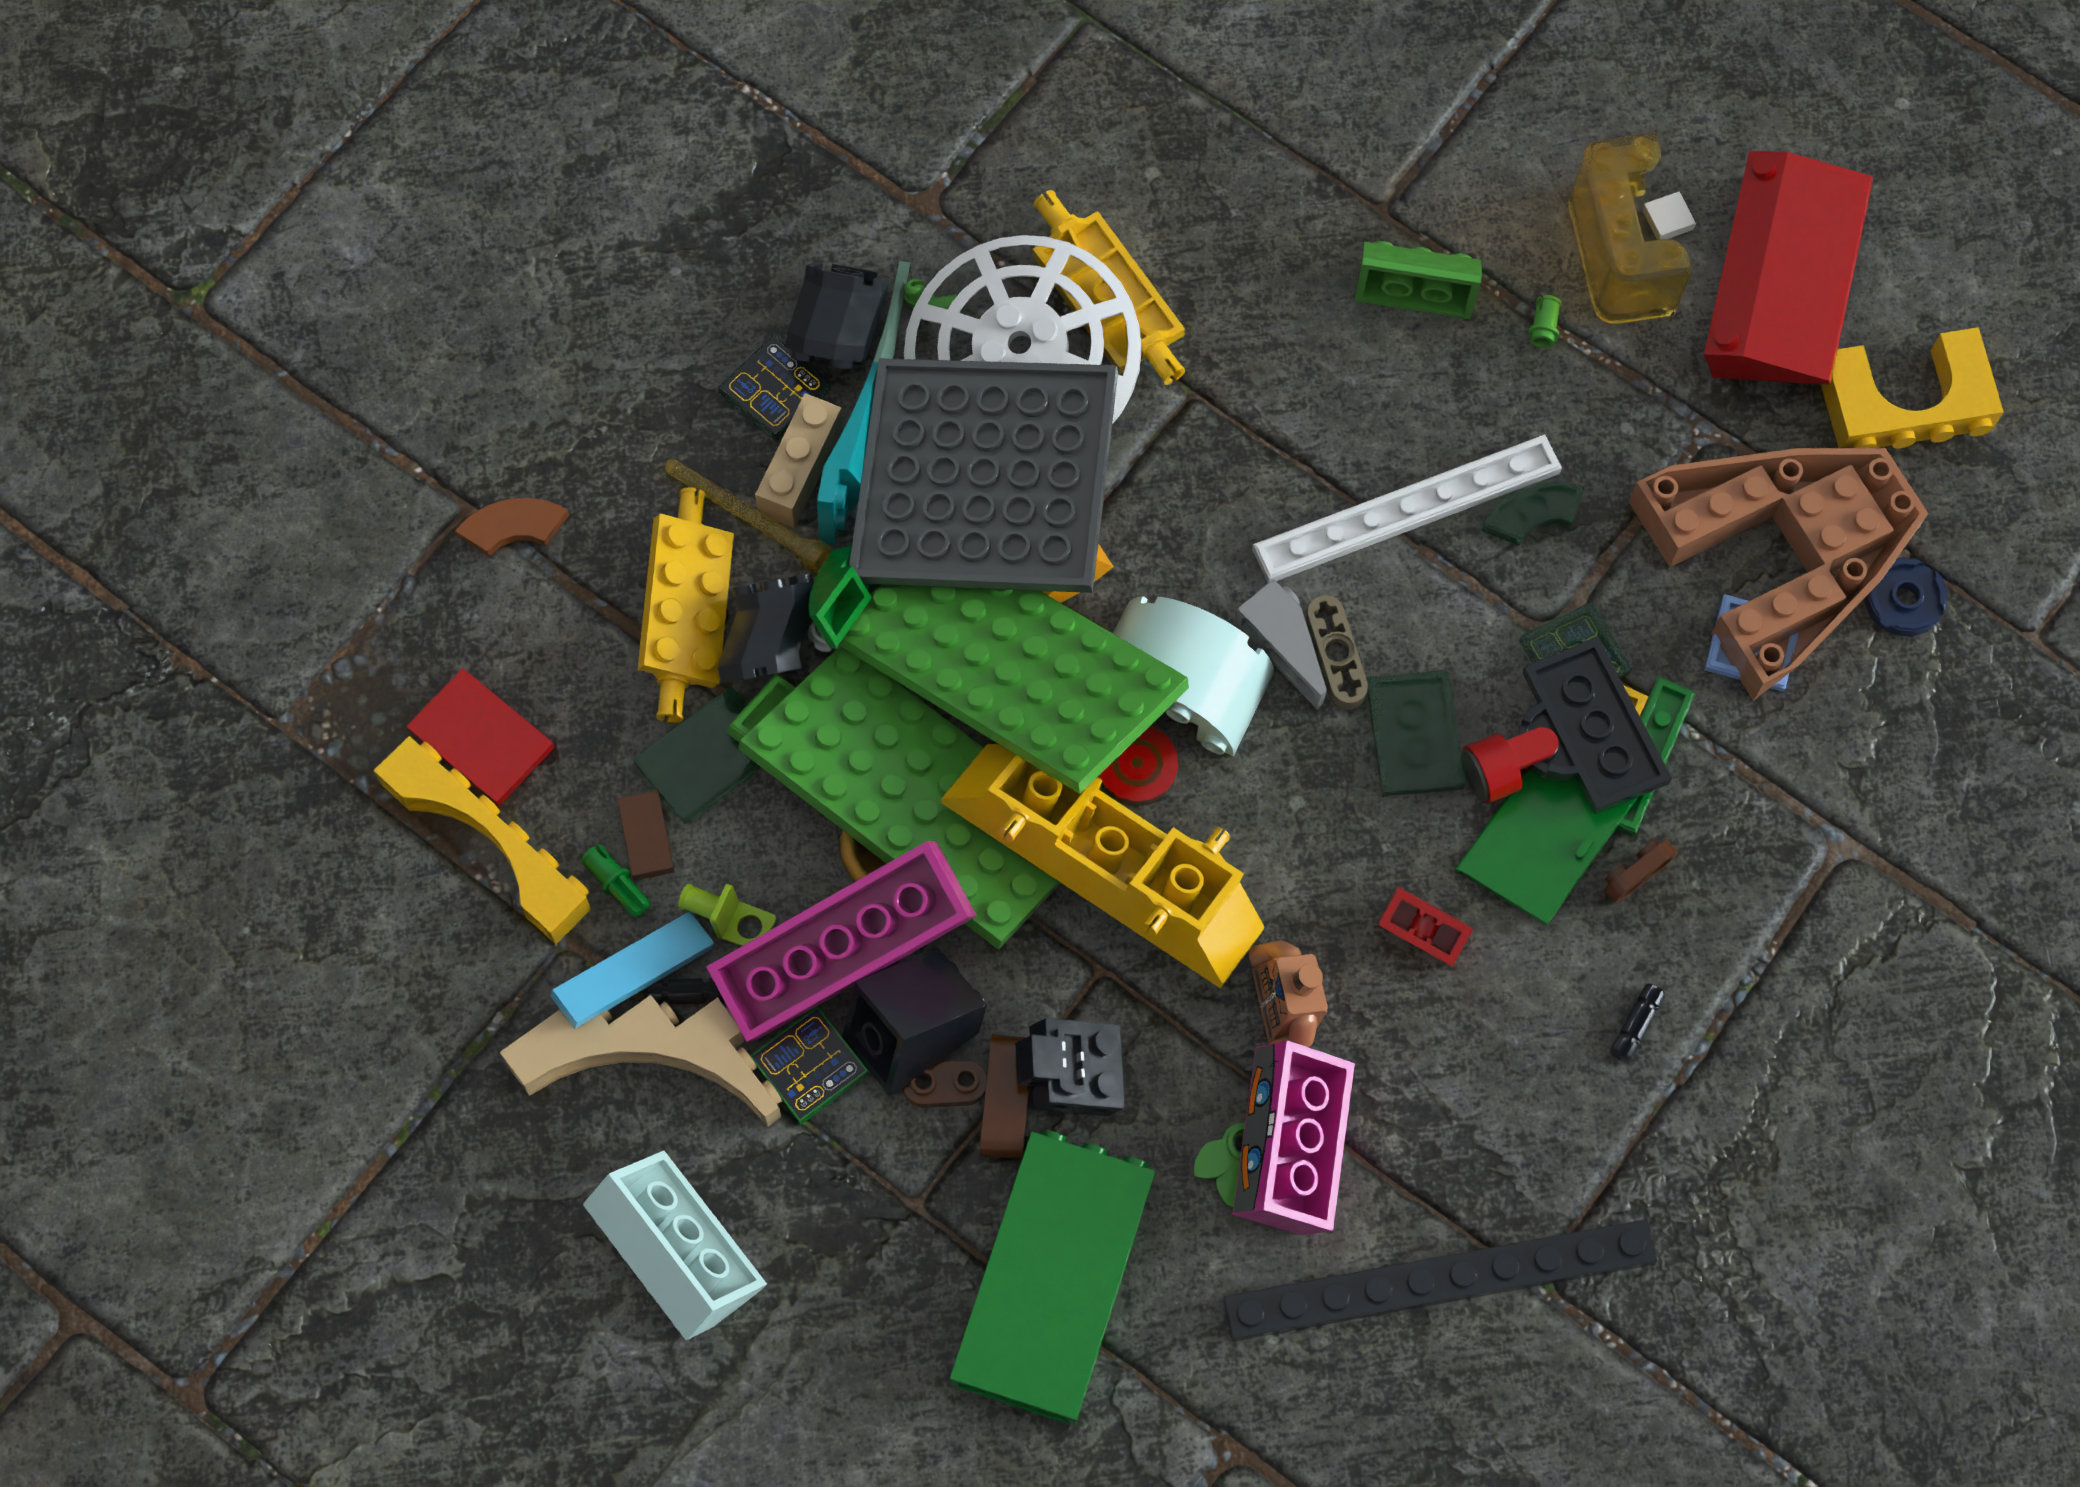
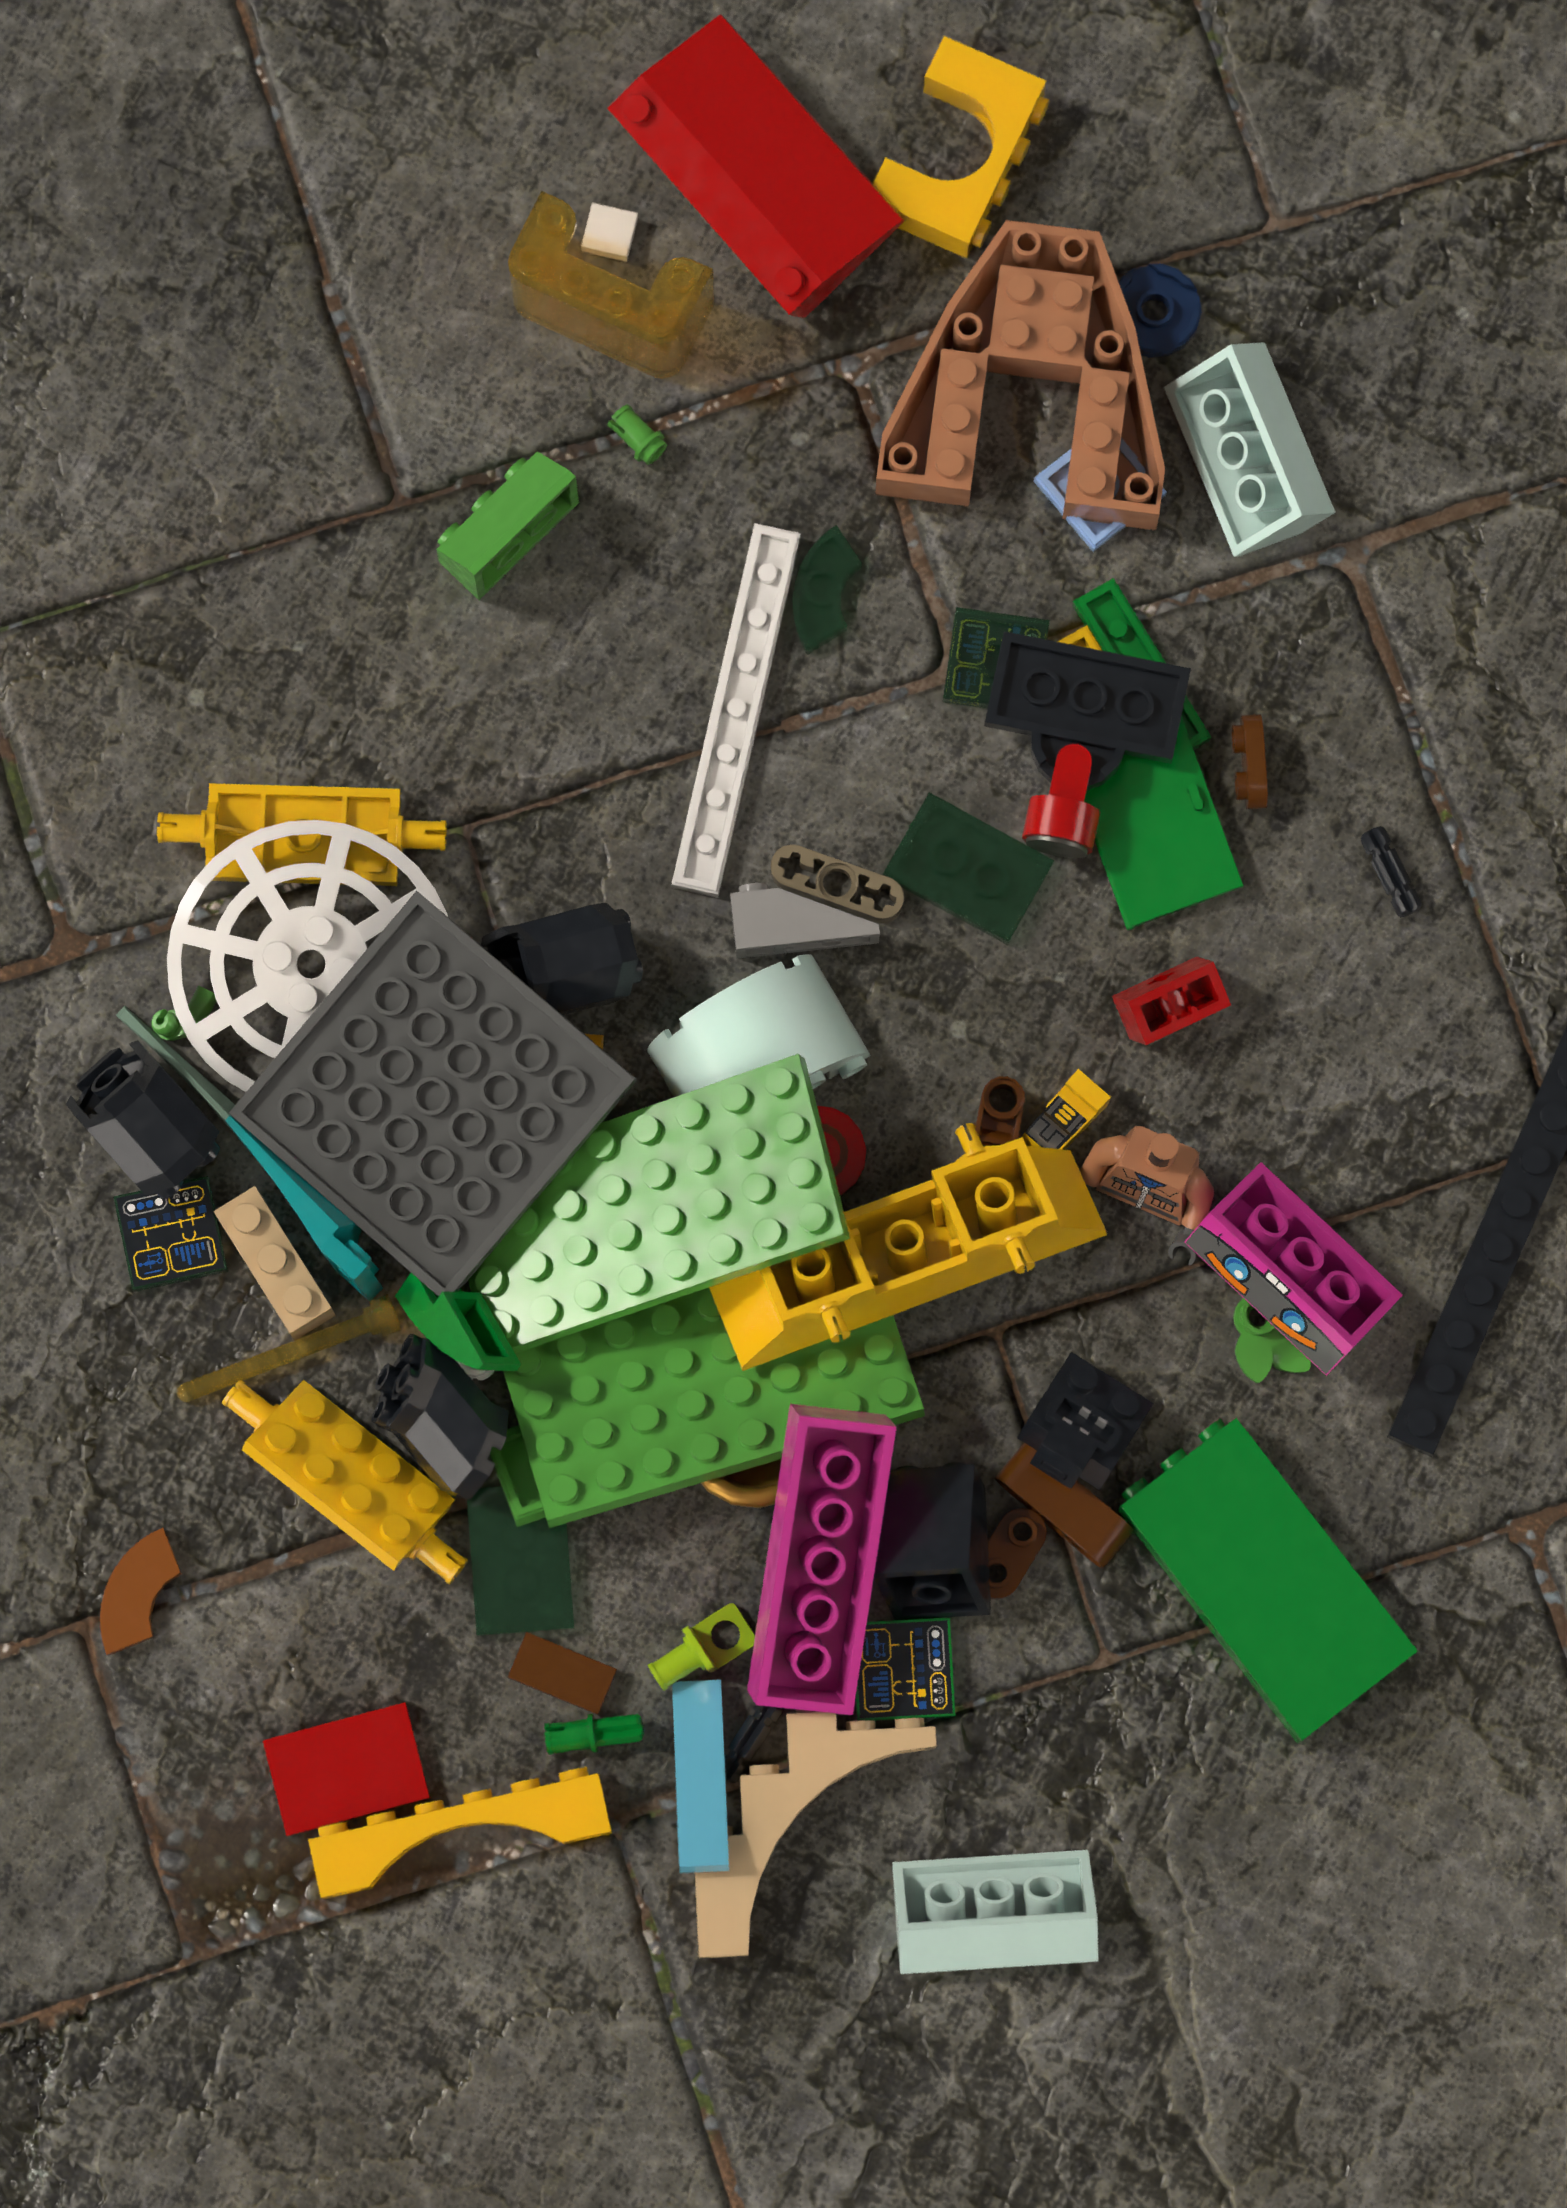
camera: 55 degrees left, 10 degrees up
none -> black brick [481,903,643,1015]
none -> reddish brown piece [973,1076,1025,1146]
none -> leg [1022,1069,1111,1150]
none -> light aqua slope [1164,343,1336,557]

